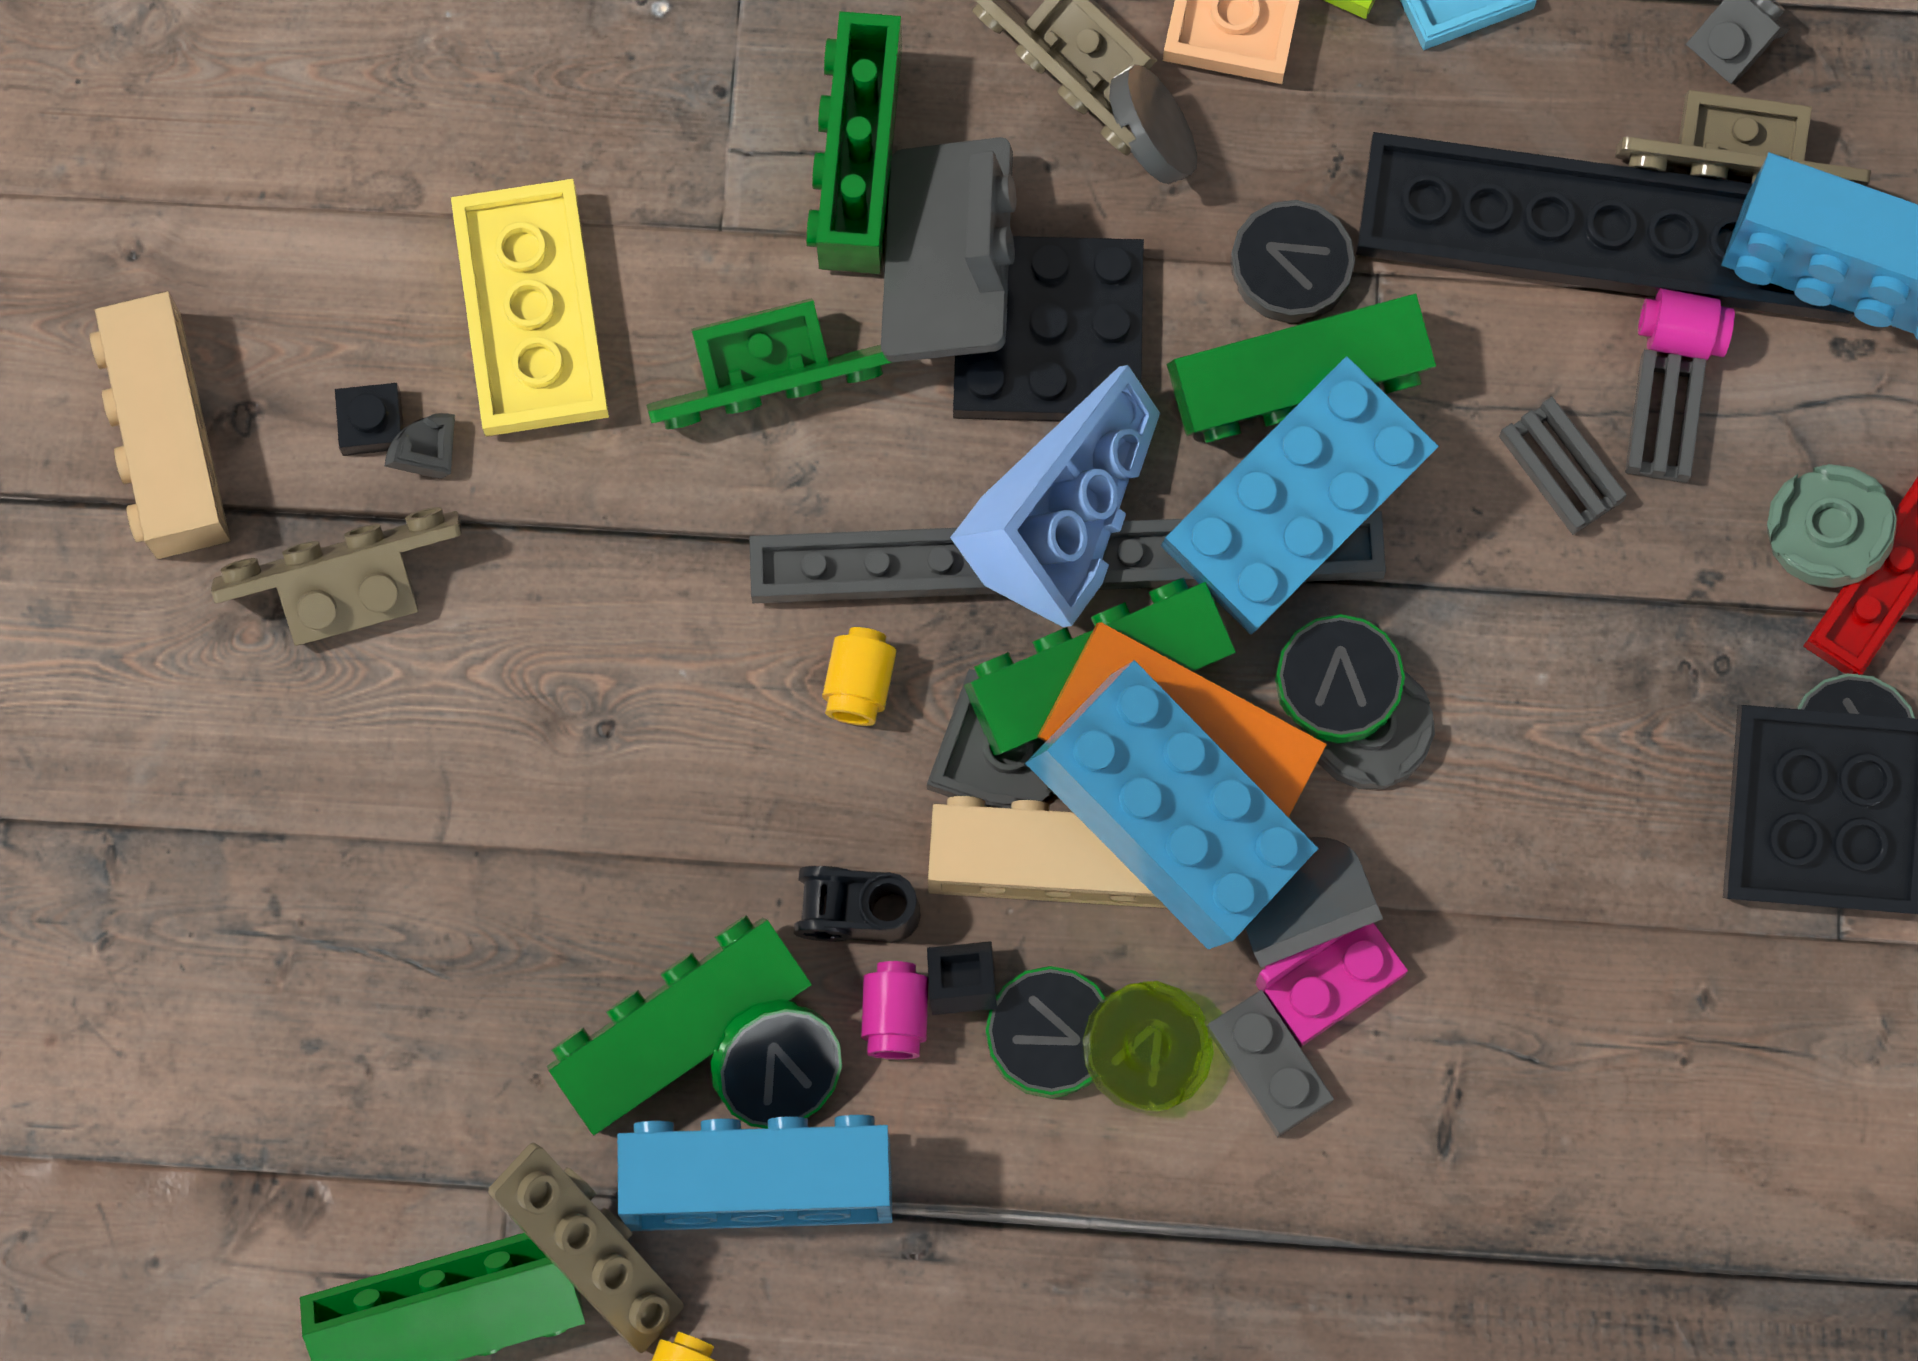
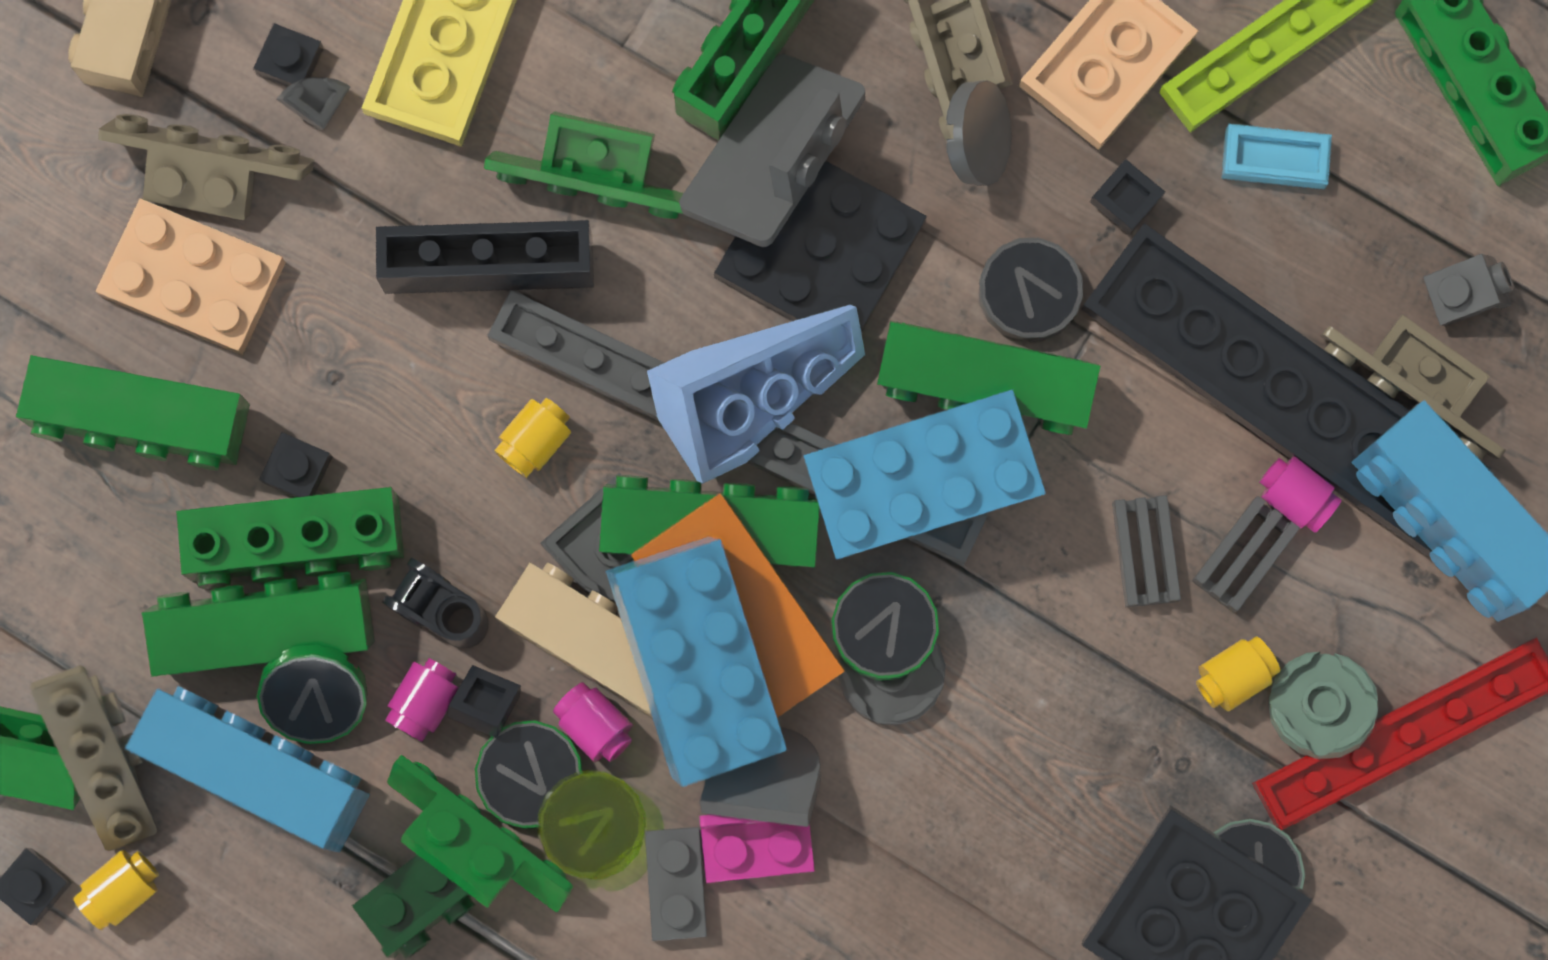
camera: 25 degrees right, 5 degrees up
none -> green brick [16,355,250,470]
none -> light nougat plate [95,199,286,356]
none -> green brick [176,487,404,589]
none -> black plate [259,432,333,498]
none -> dark green bracket [352,855,475,960]
none -> black brick [376,220,594,294]
none -> green bracket [387,755,573,912]
none -> dark pink brick [553,682,633,762]
none -> black plate [1090,159,1165,235]
none -> yellow brick [1196,636,1280,712]

